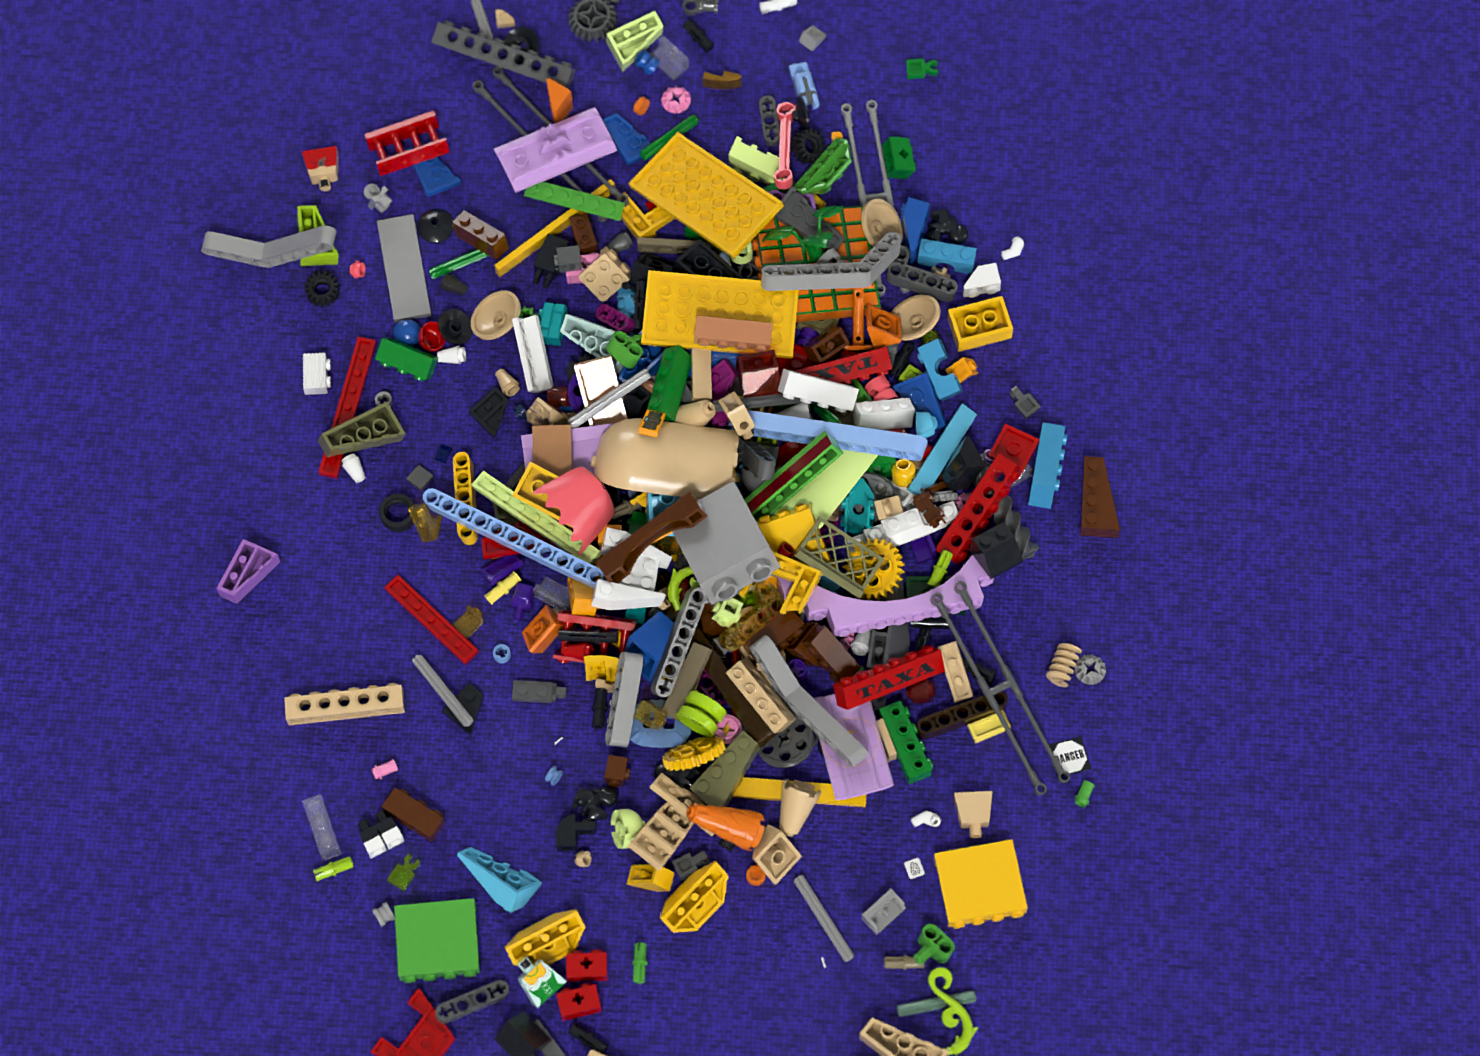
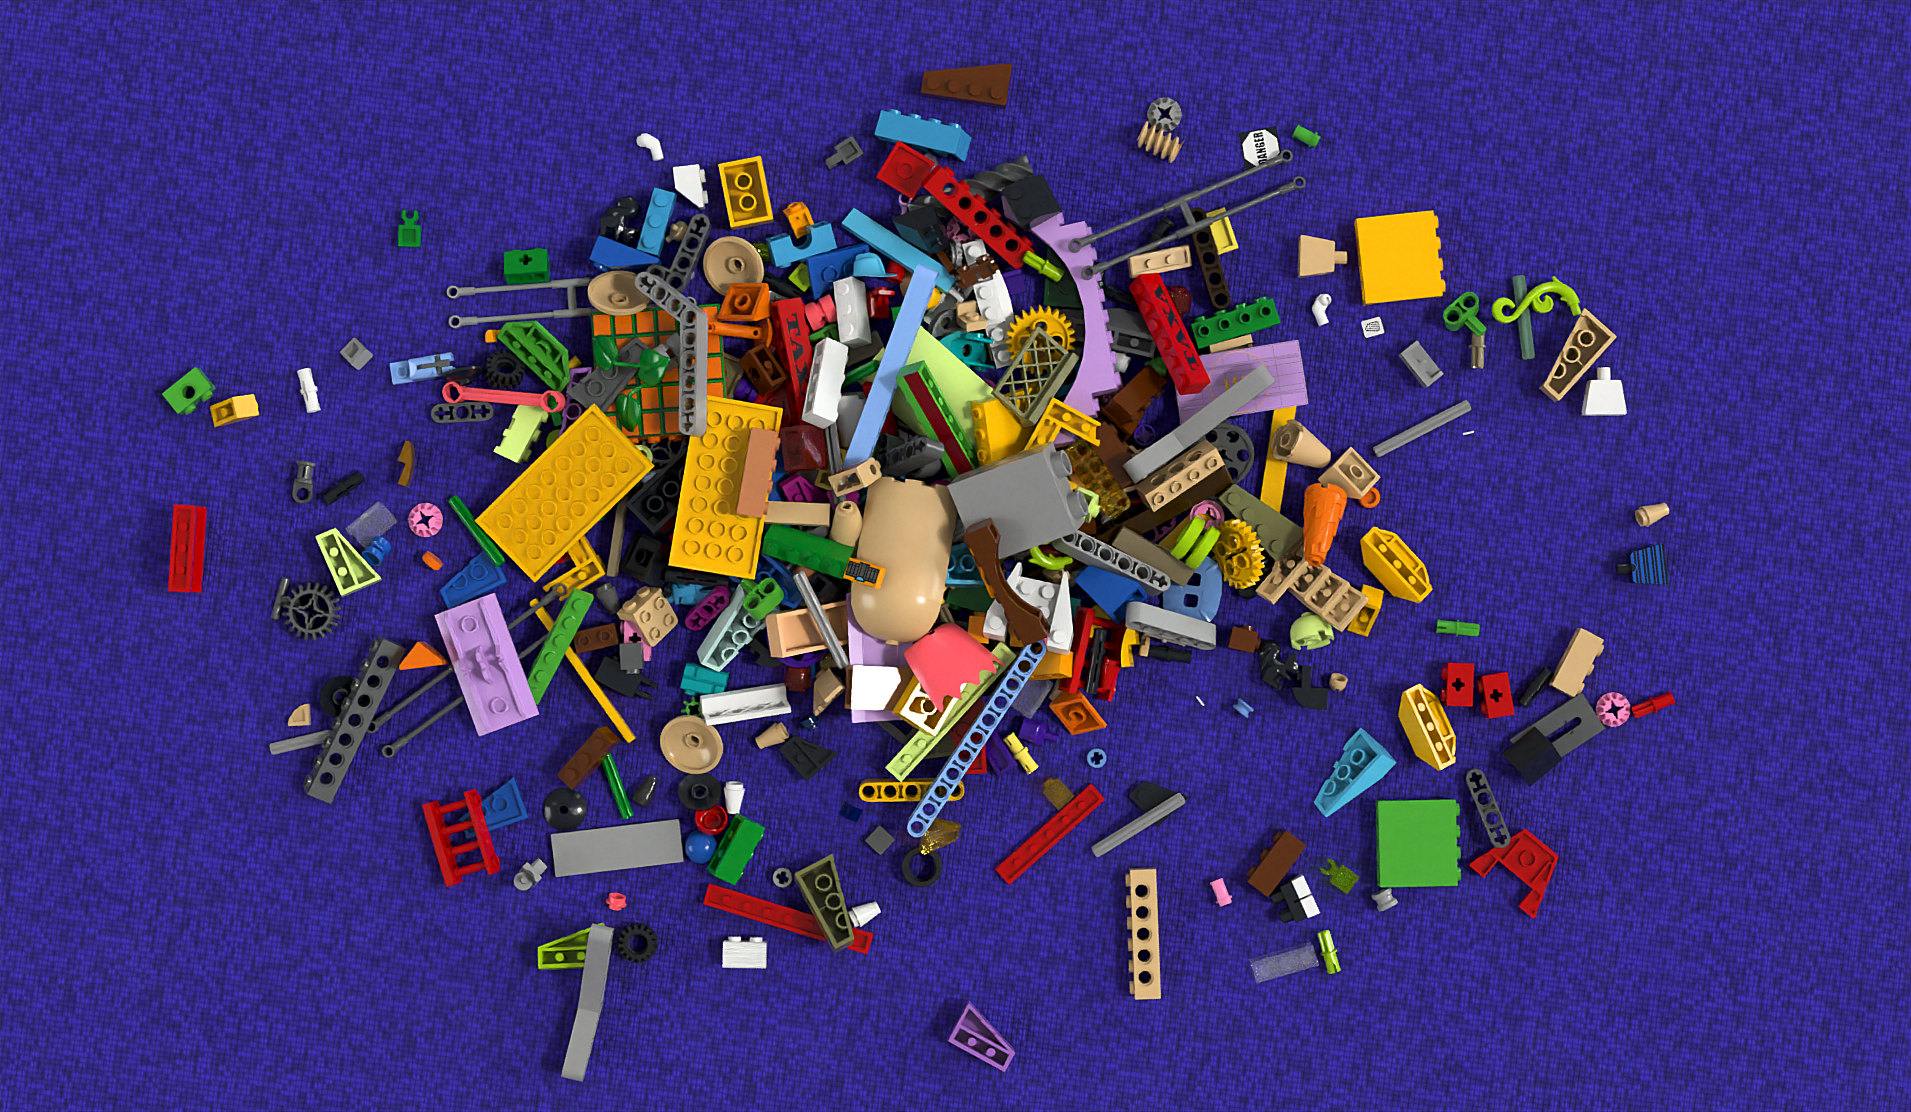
camera: 90 degrees left, 20 degrees up
torso [302,146,339,191] -> none
dark grey hinge [512,680,567,703] -> none
torso [517,957,566,1008] -> none
clear yellow brick [633,700,668,730] -> none
dark grey plate [672,851,709,881] -> none
dark red hinge [777,542,794,558] -> none

